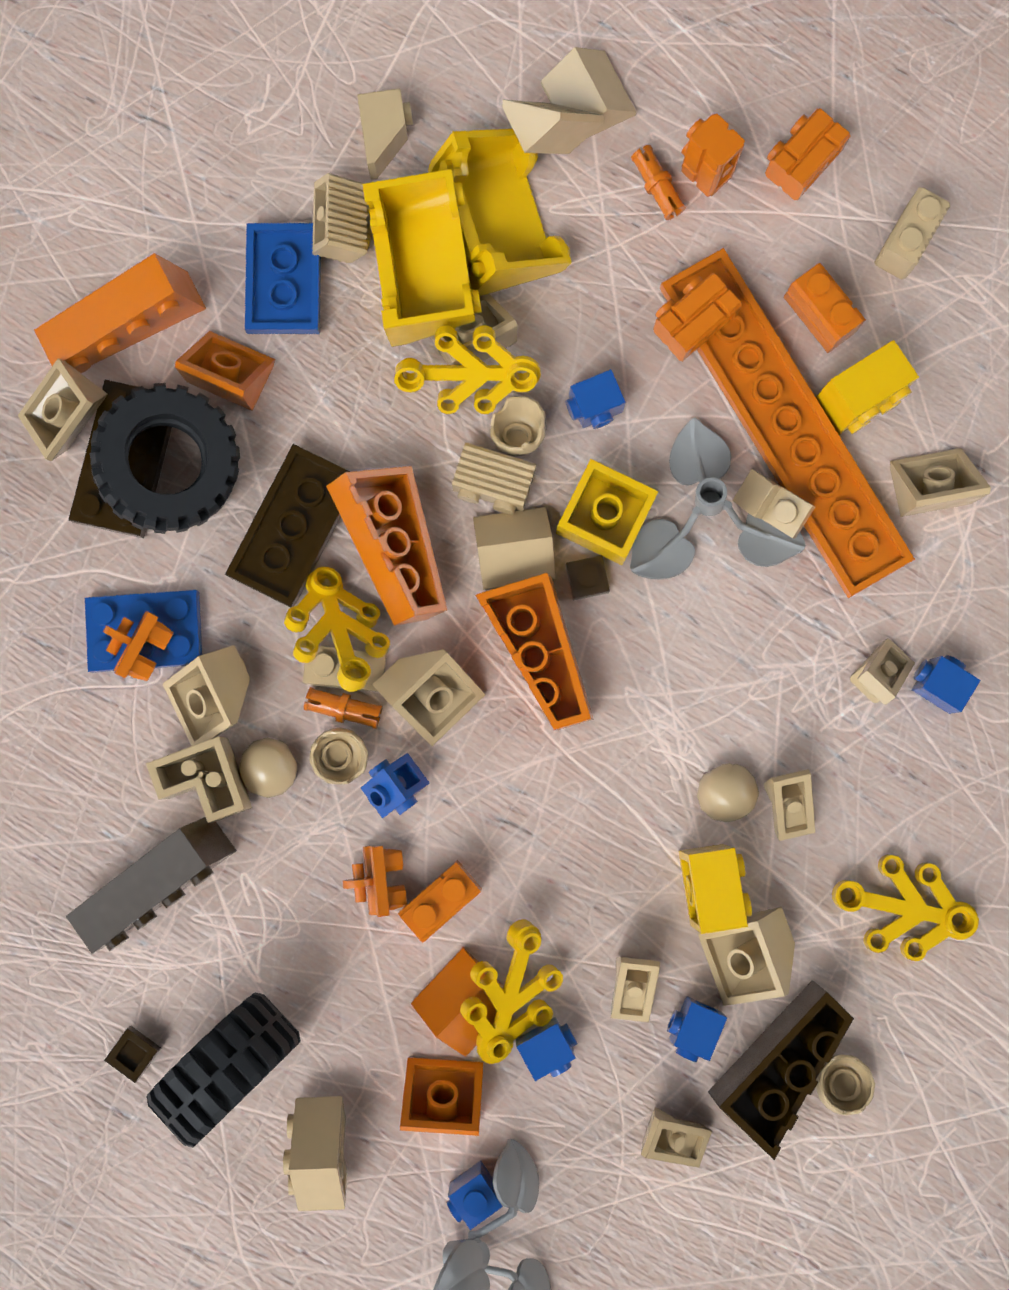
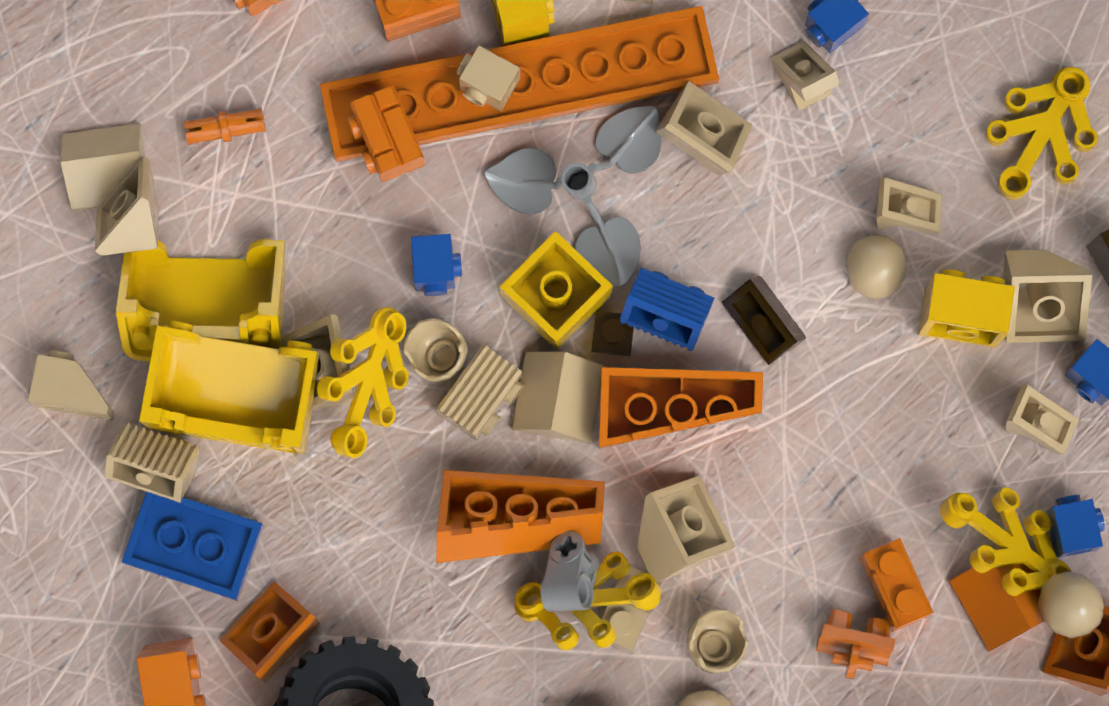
camera: 70 degrees left, 5 degrees down
dark brown plate [225,444,350,608] -> none
orange pin [304,687,383,729] -> none
blue brick [361,753,430,818] -> none
orange brick [681,113,745,197] -> none
tan slope [732,469,815,539] -> none
none -> tan brick [457,45,520,111]
none -> light grey piece [541,531,599,612]
none -> blue brick [620,268,715,351]
none -> tan slope [655,81,752,175]
none -> dark brown slope [722,276,806,365]
none -> tan hair [1038,571,1105,638]

